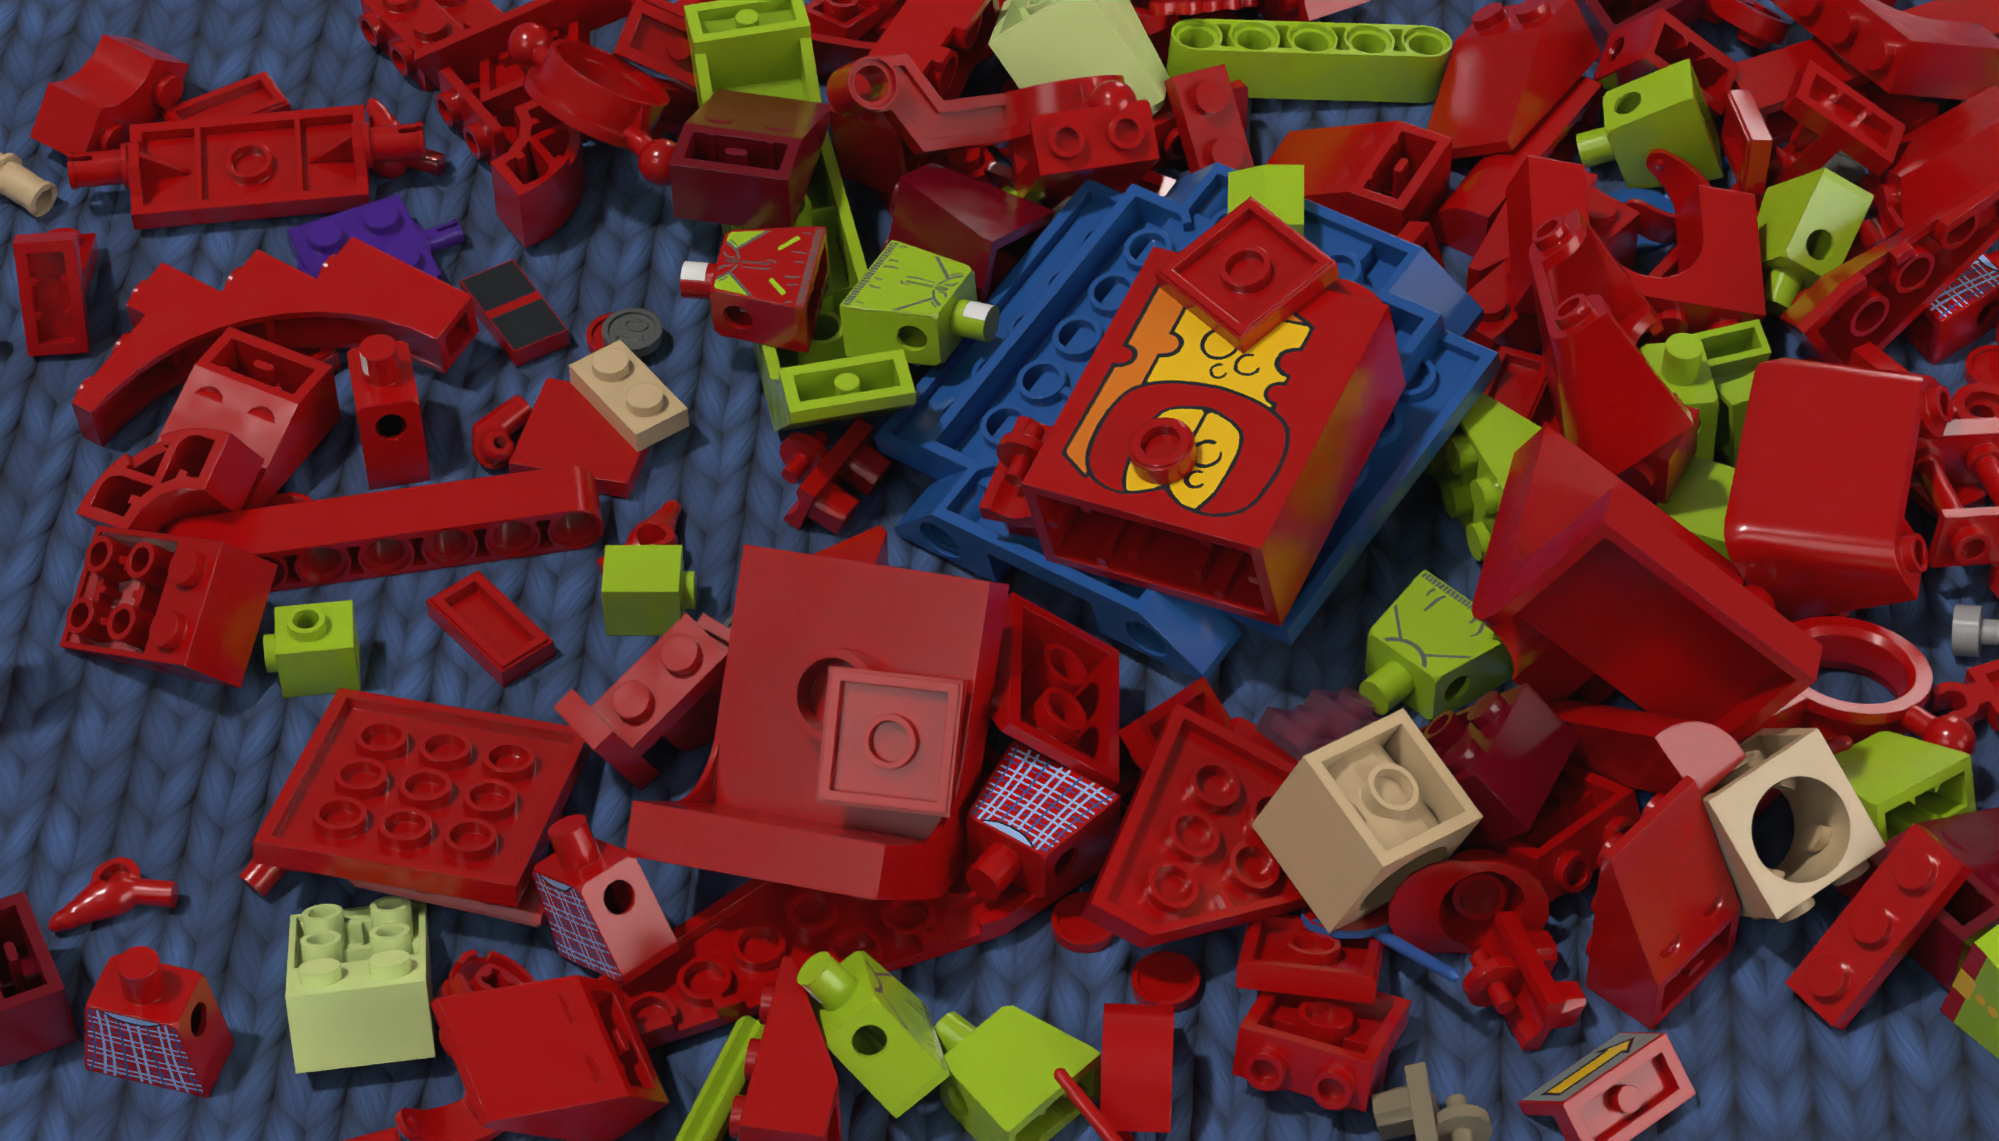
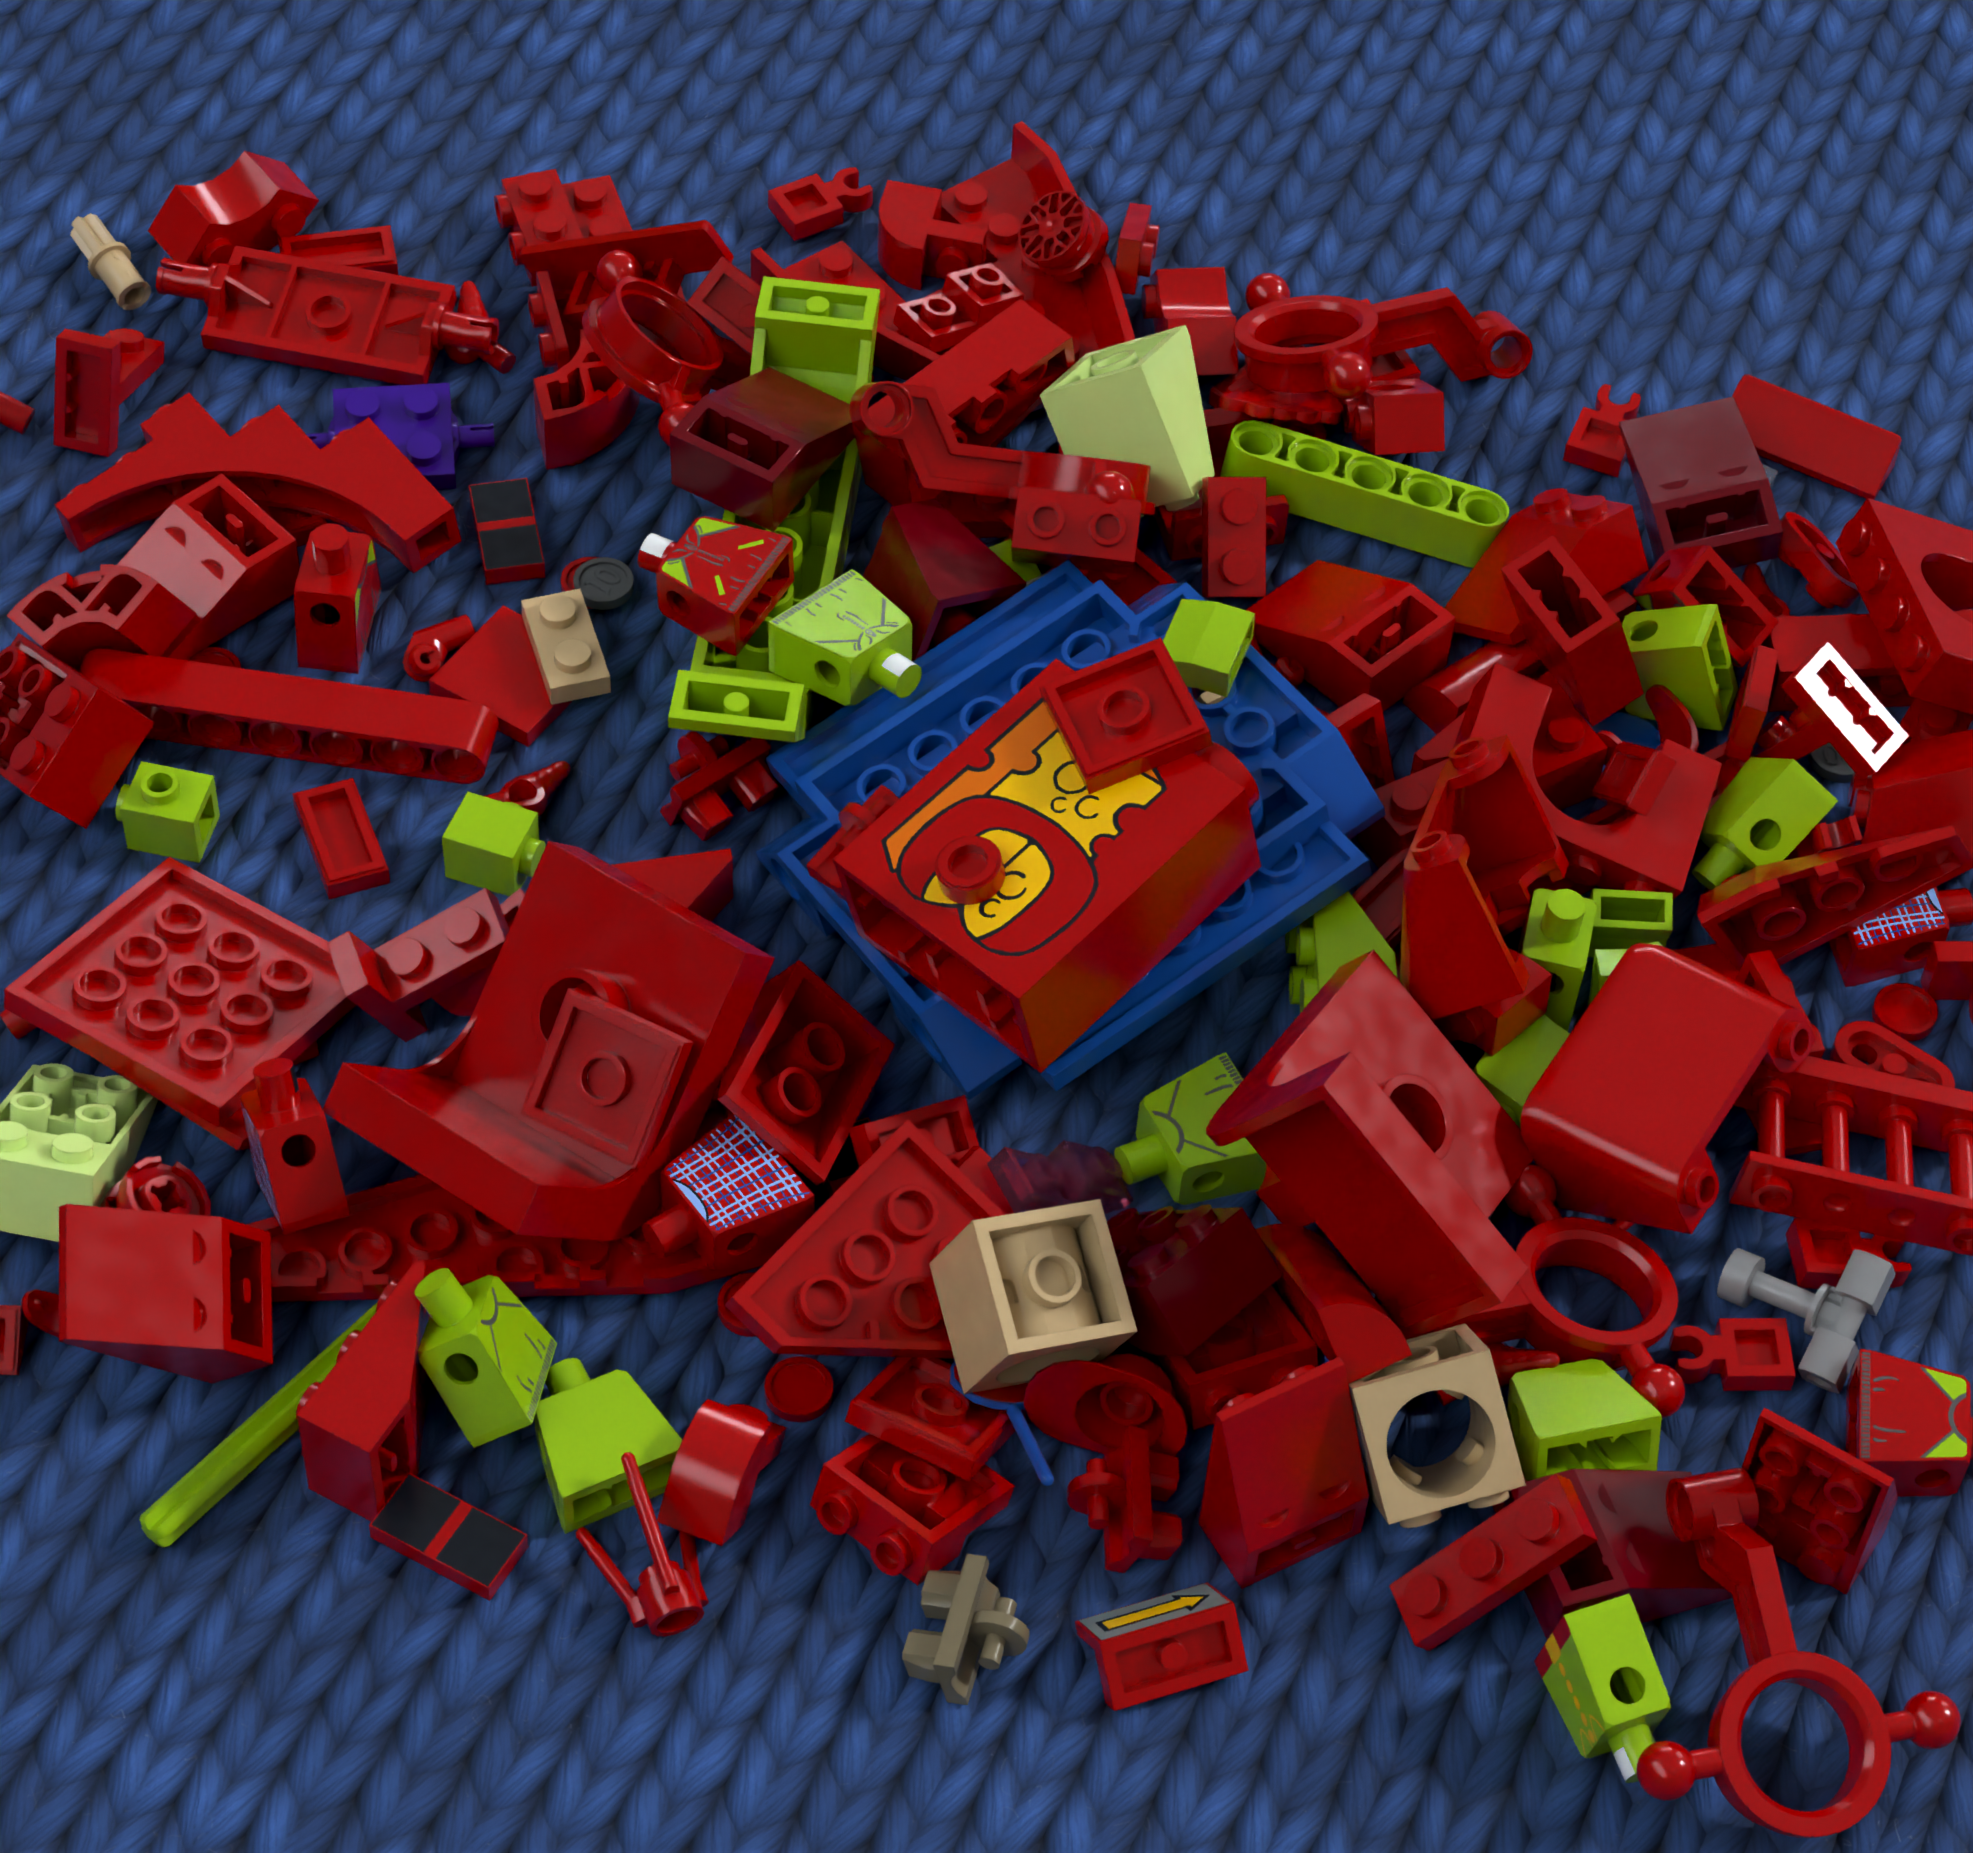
camera: 15 degrees right, 5 degrees up
none -> red brick [1500,535,1644,727]
none -> red tile [1592,741,1677,817]

